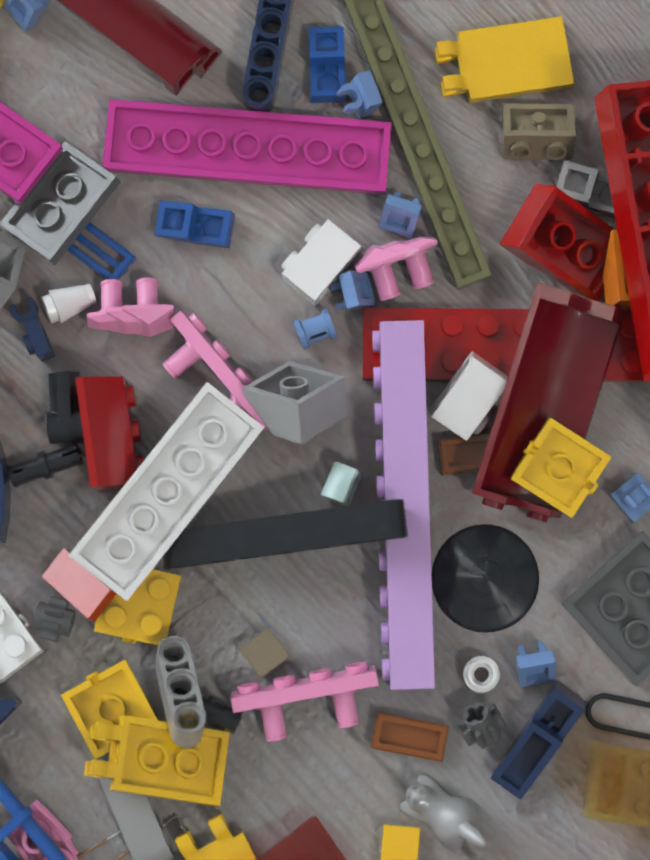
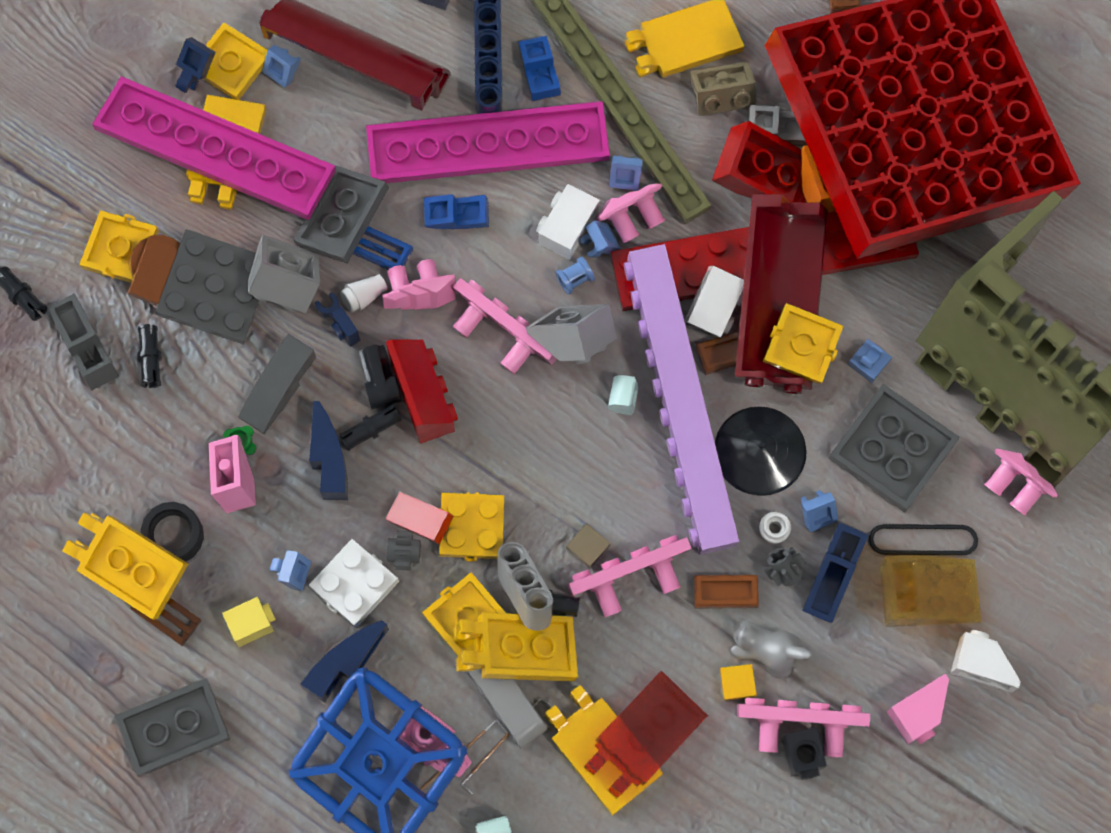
camera: 15 degrees left, 10 degrees down
white plate [68,382,265,601] -> none
black beam [163,499,408,569] -> none
medium blue tile [337,70,383,119] -> none

